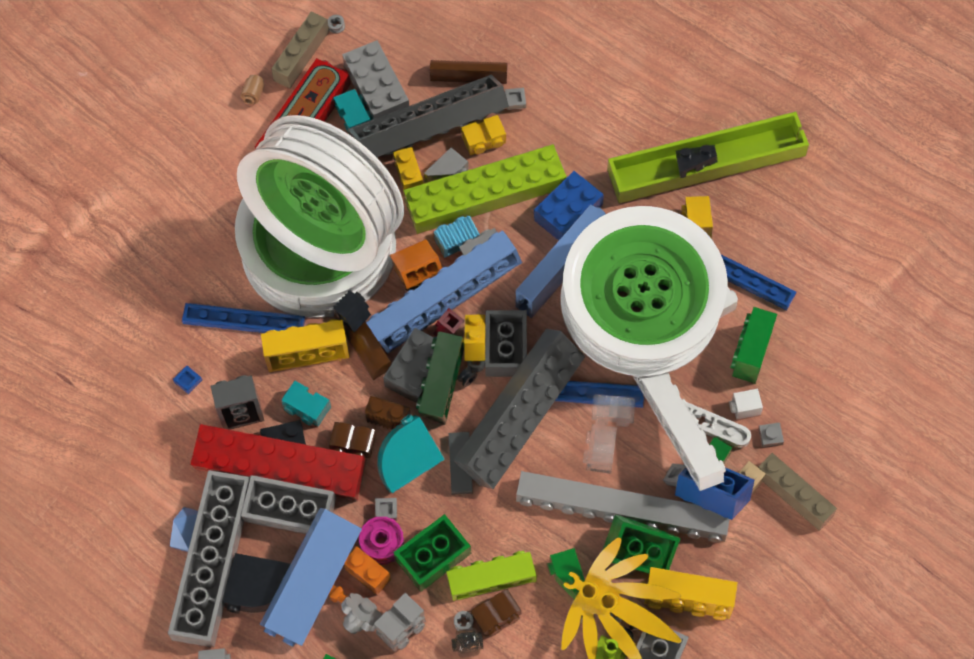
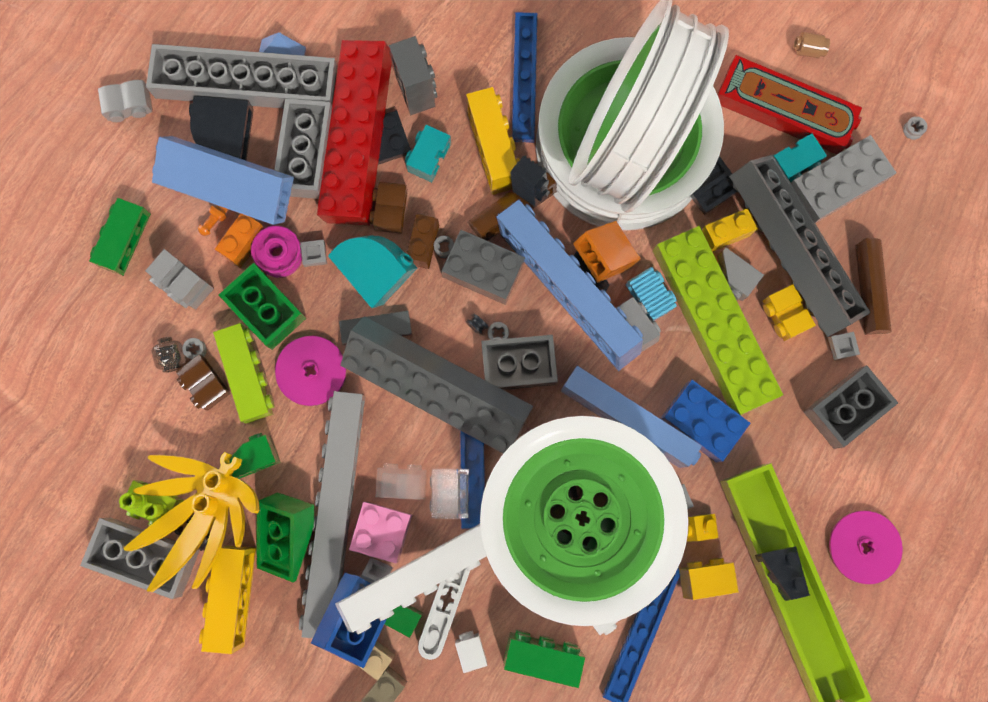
camera: 80 degrees right, 15 degrees up
blue tile [173,366,202,394] -> none
dark tan brick [271,11,329,89] -> none
light grey plant [341,593,382,634] -> none
dark green slope [416,331,464,424] -> none
dark red brick [433,308,464,337] -> none
yellow brick [464,314,486,361] -> none
light grey plate [758,423,784,448] -> none
none -> dark pink piece [275,336,346,406]
none -> bright pink brick [349,502,412,563]
none -> light grey bush [434,236,454,259]
none -> dark grey brick [803,365,898,449]
none -> dark pink piece [829,511,903,584]

